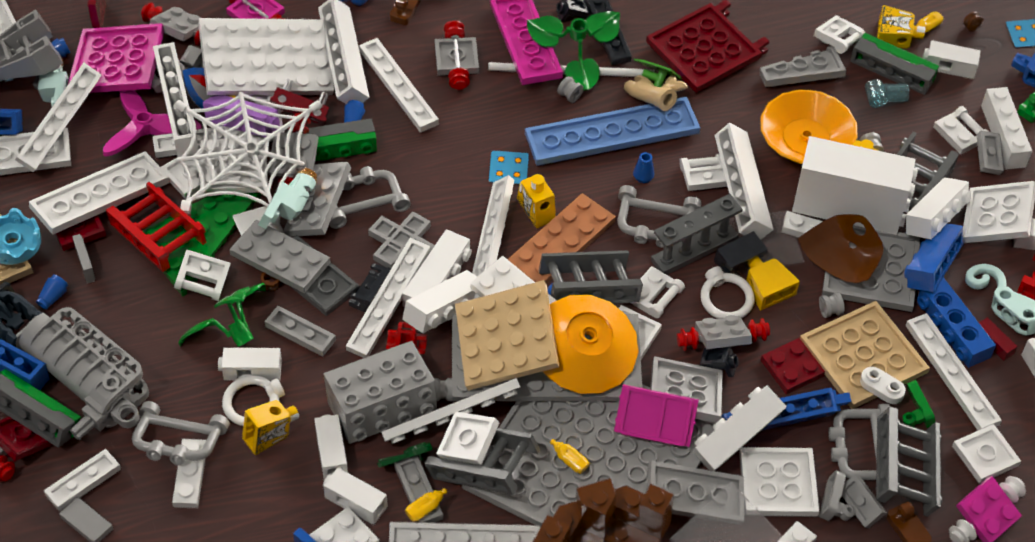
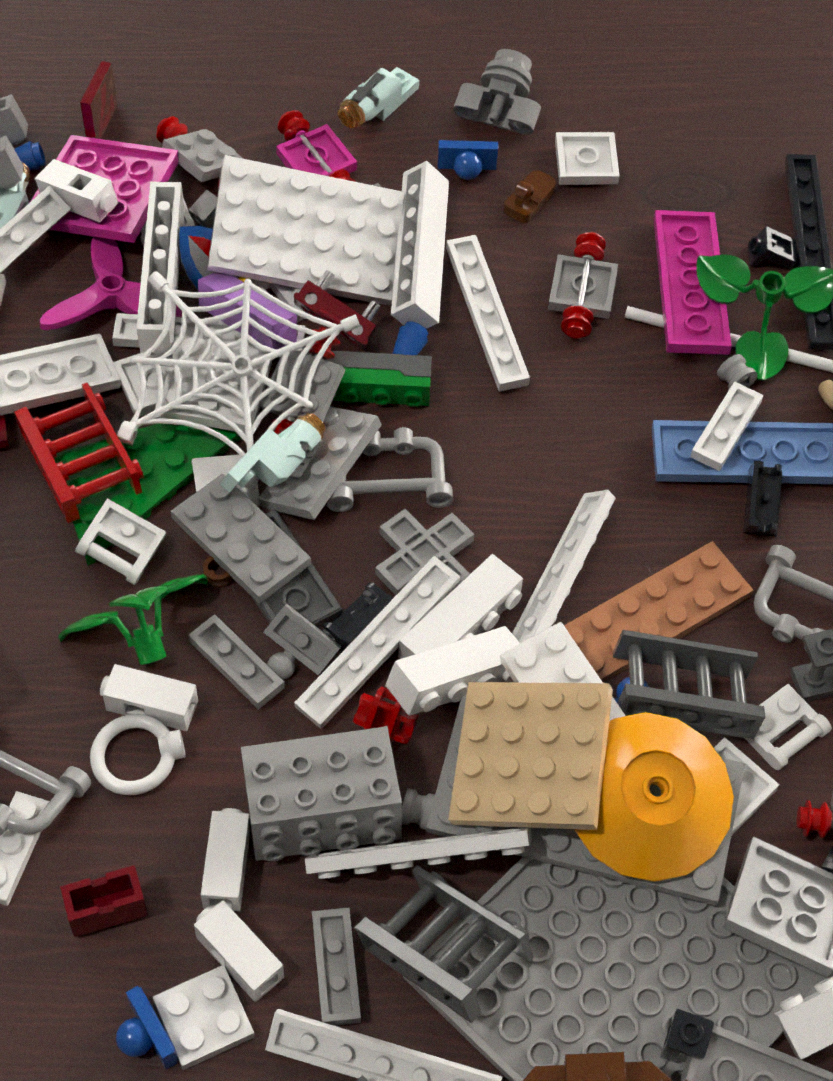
camera: 15 degrees right, 5 degrees up
yellow torso [242,400,299,455] -> none
dark green piece [377,442,433,468] -> none
yellow piece [405,488,447,522] -> none
white plate [436,412,499,465] -> none
dark azure sticker [489,151,529,184] -> none
yellow torso [517,174,556,228] -> none
yellow piece [550,439,590,474] -> none
dark pink piece [614,384,699,447] -> none
blue cone [633,152,655,183] -> none
none -> white brick [35,159,118,223]
none -> dark red brick [60,865,148,937]
none -> light grey plate [263,603,341,680]
none -> black bracket [660,1009,714,1062]
none -> white plate [690,381,764,471]
none -> black hinge [743,460,782,537]

